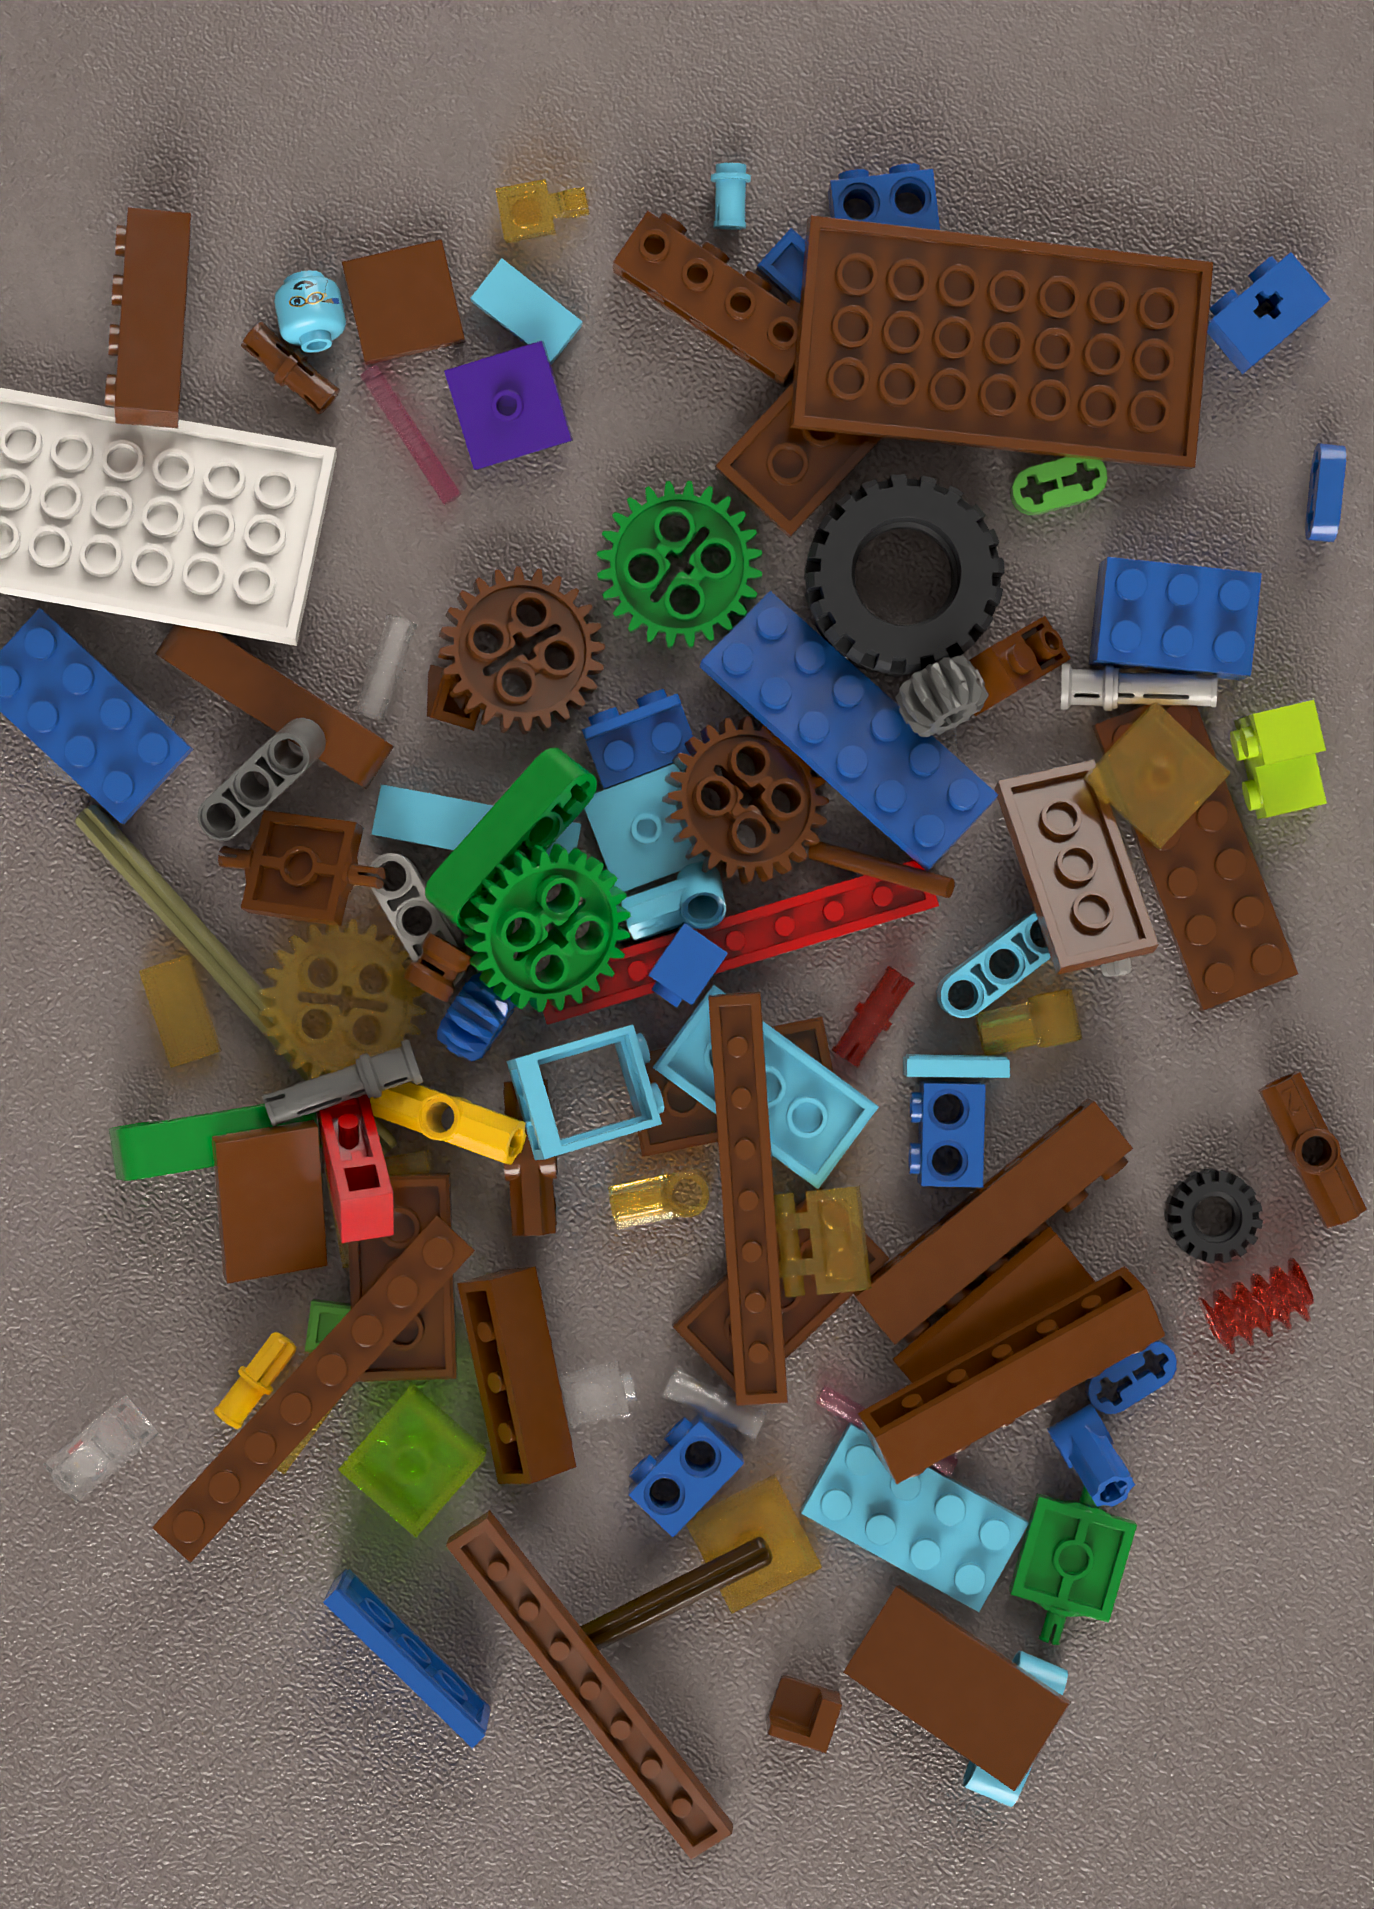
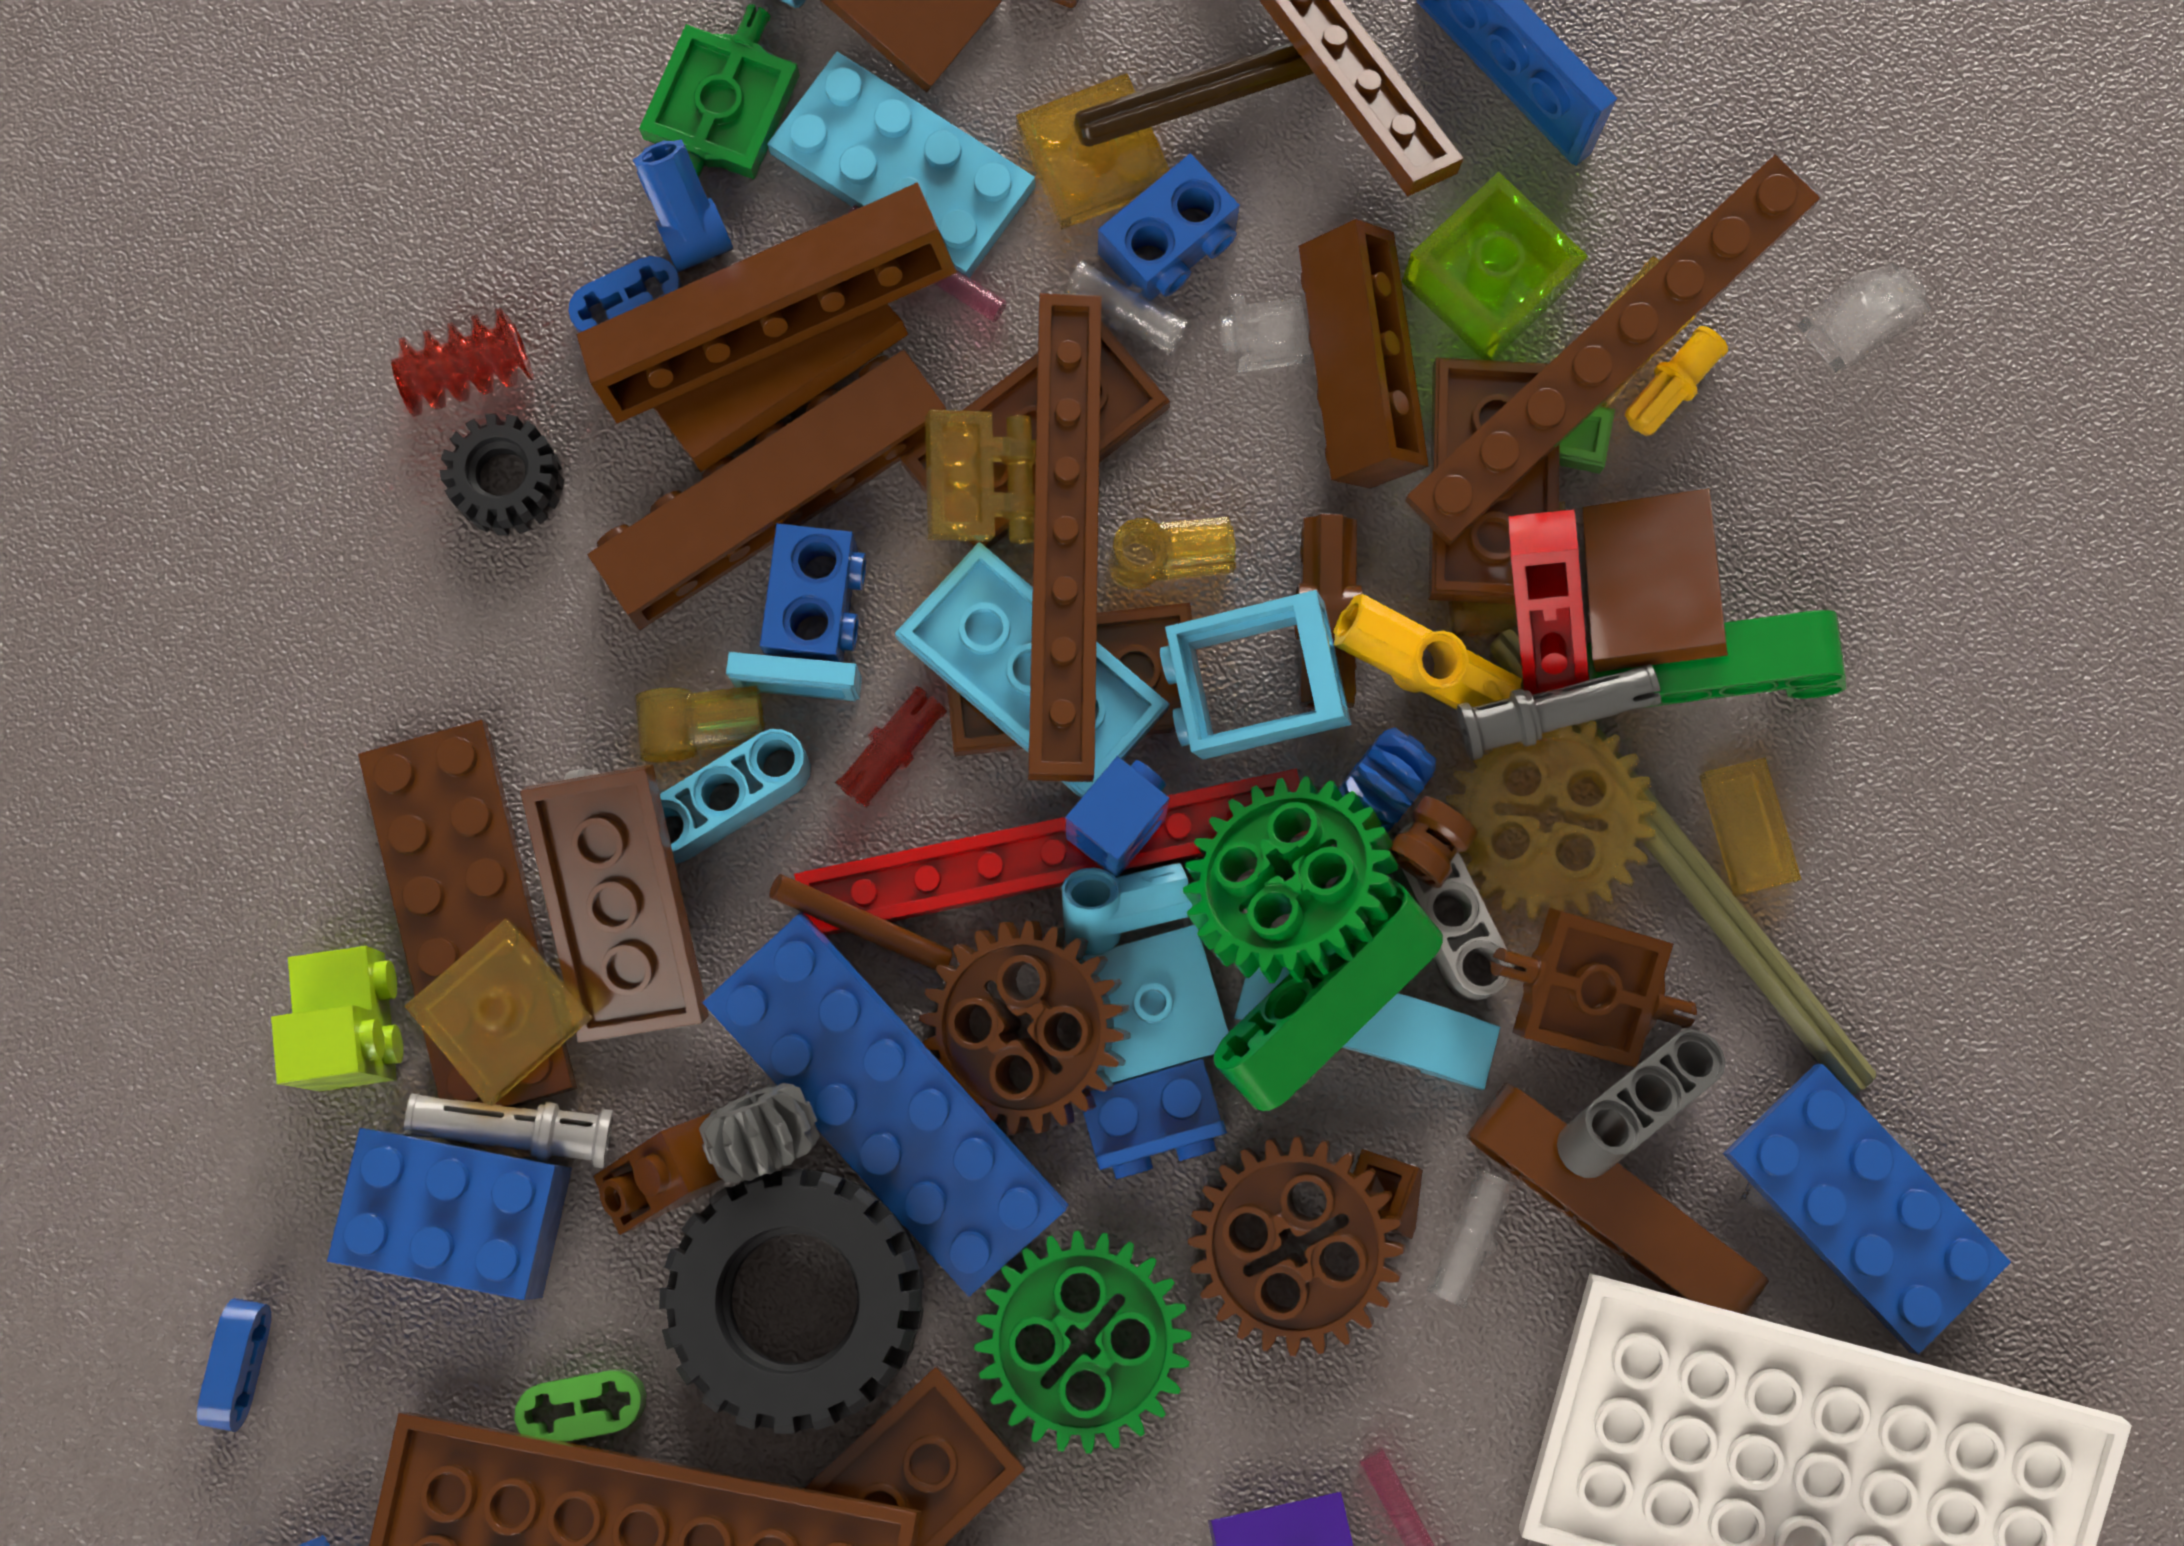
camera: 175 degrees left, 10 degrees down
reddish brown piece [1258,1071,1367,1229] -> none

